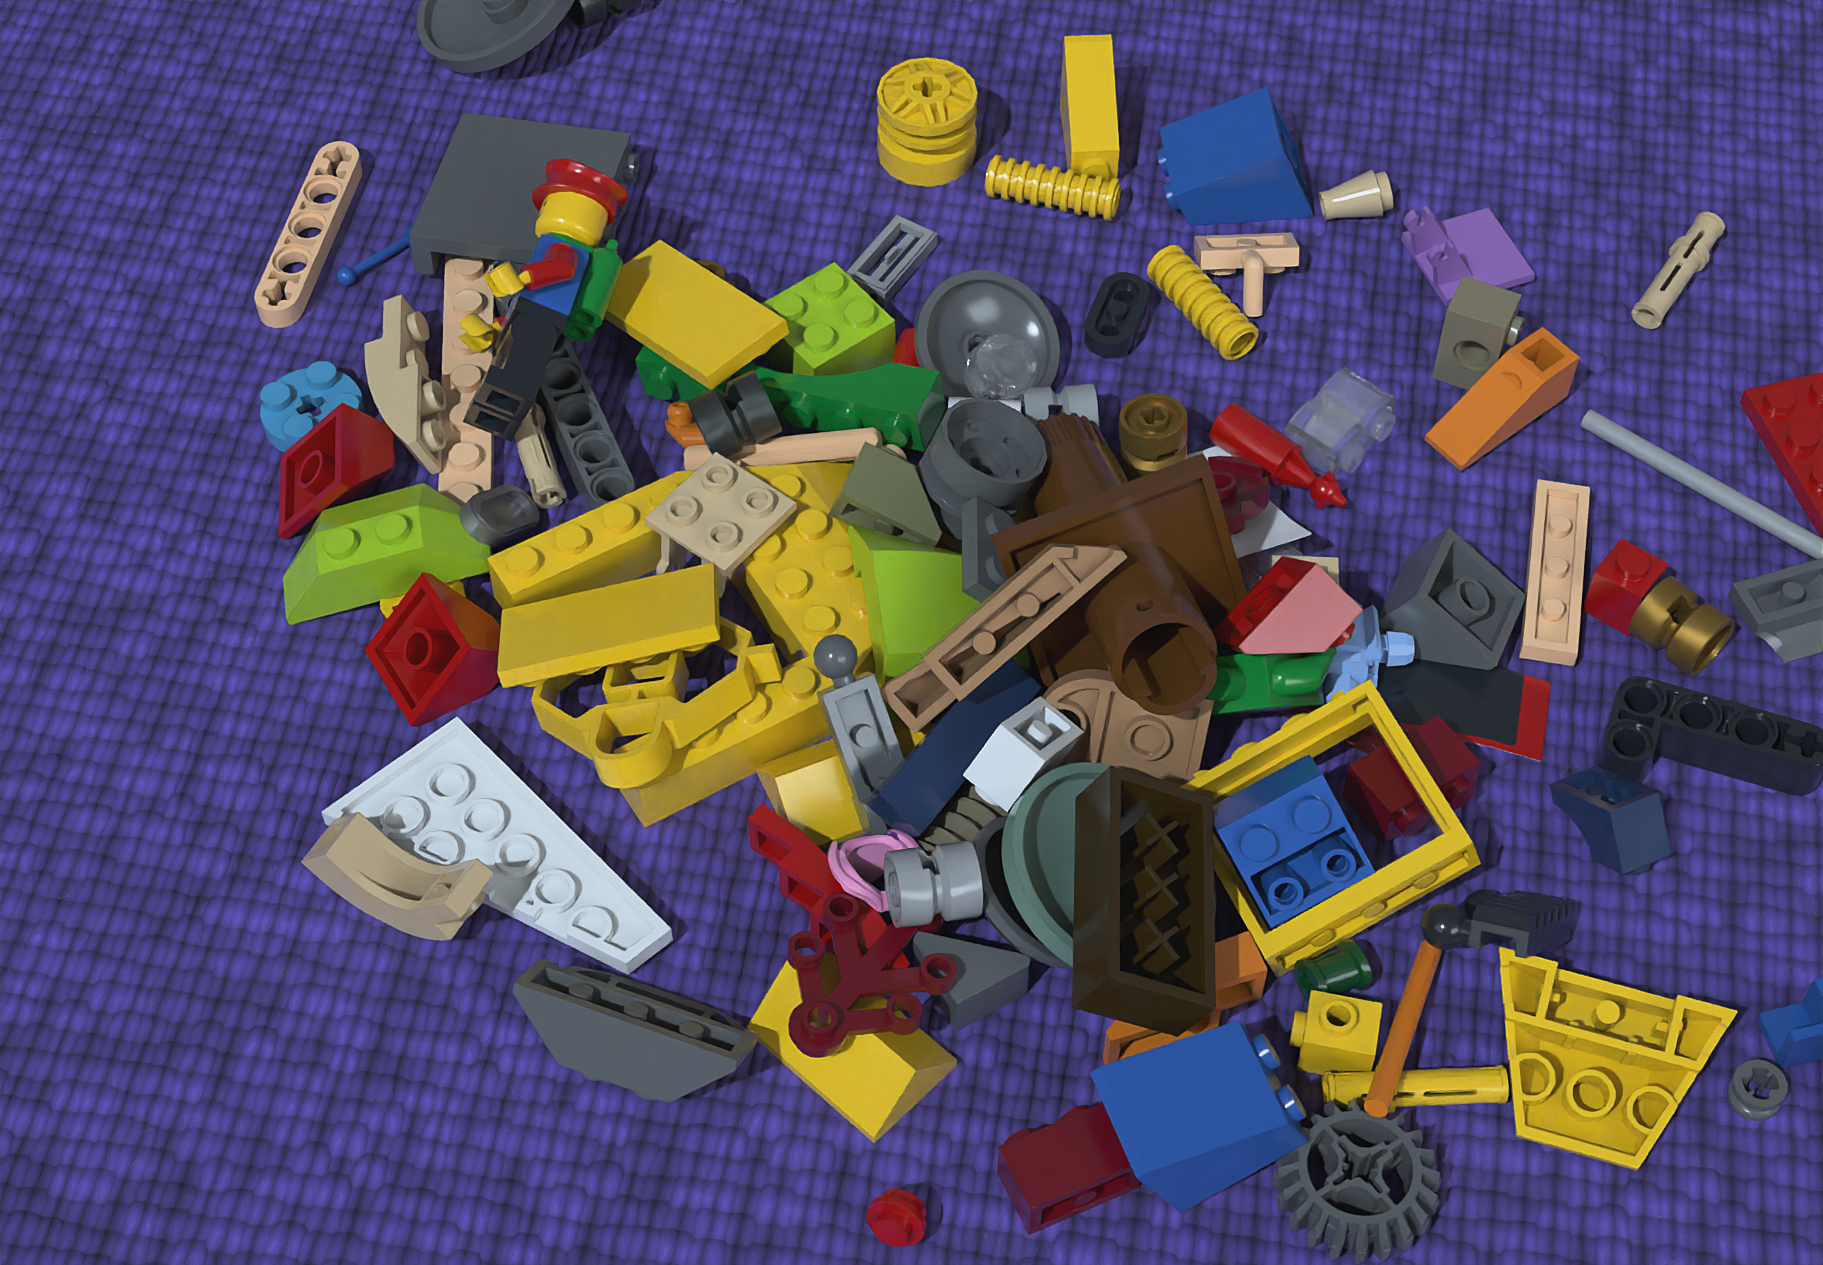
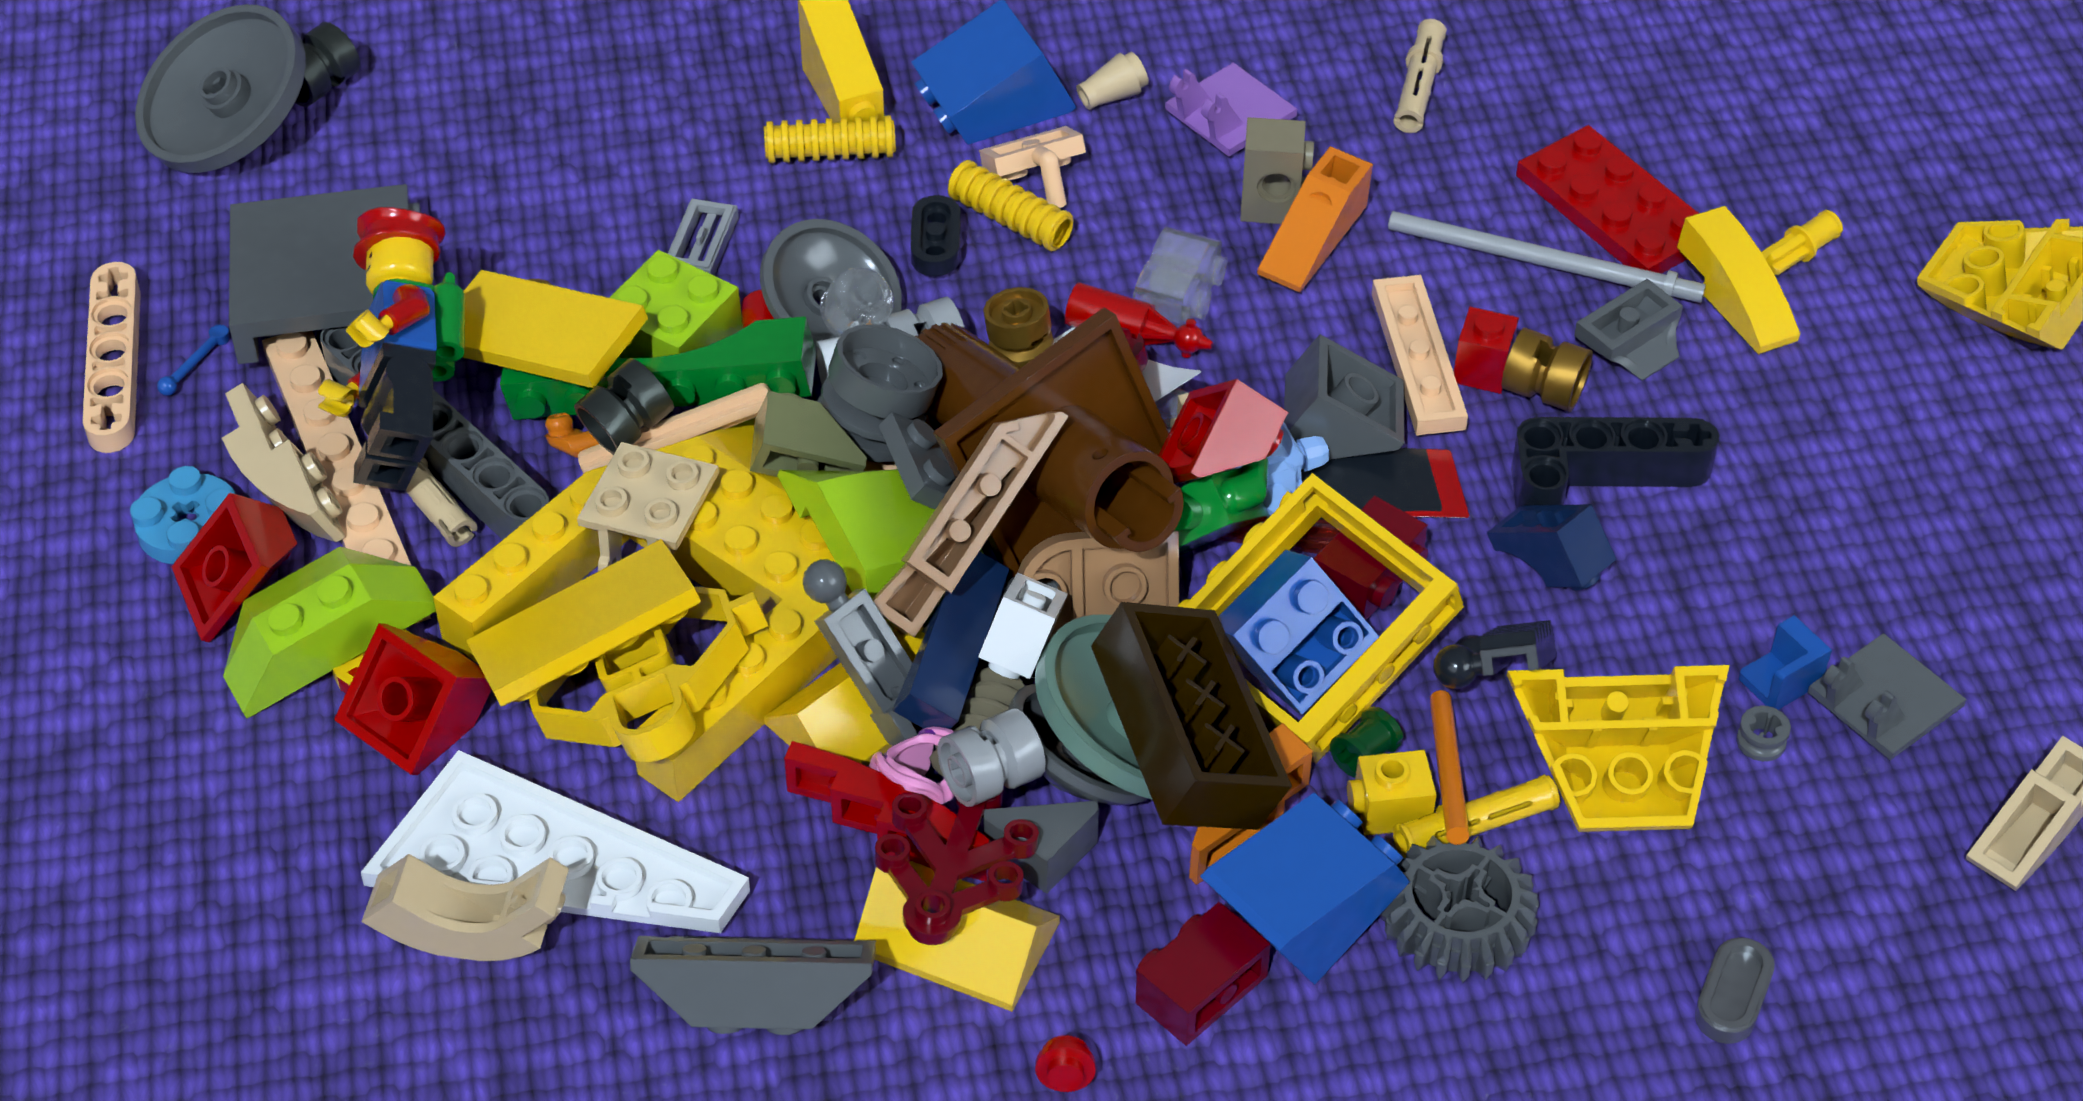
camera: 20 degrees left, 5 degrees down
flat silver tile [459,484,540,547] -> none
yellow wheel [877,57,978,187] -> none

